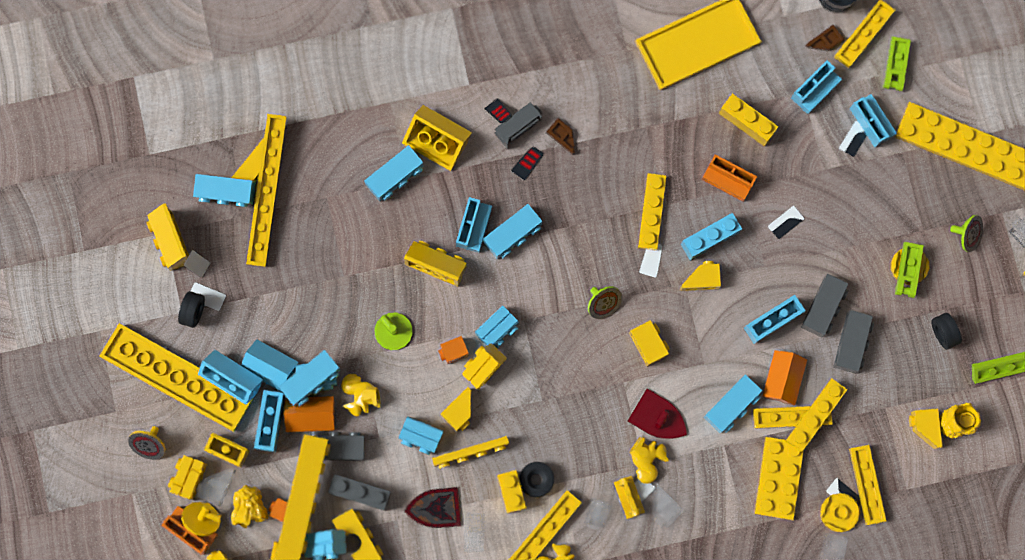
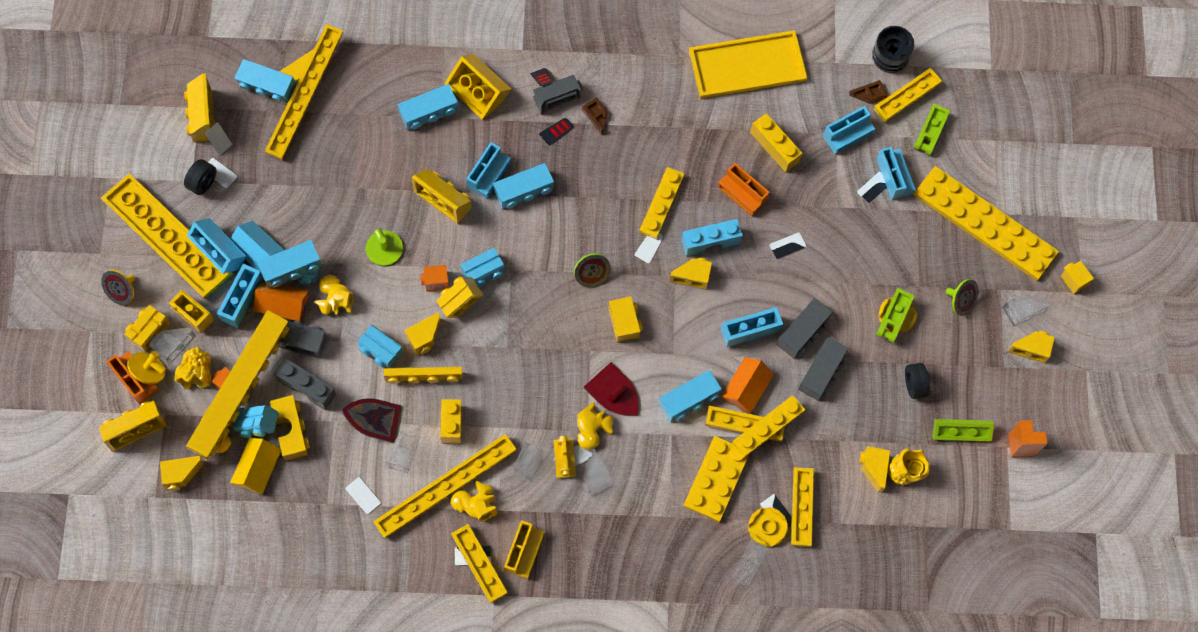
camera: 15 degrees right, 10 degrees down
black tyre [519,462,555,497] -> none

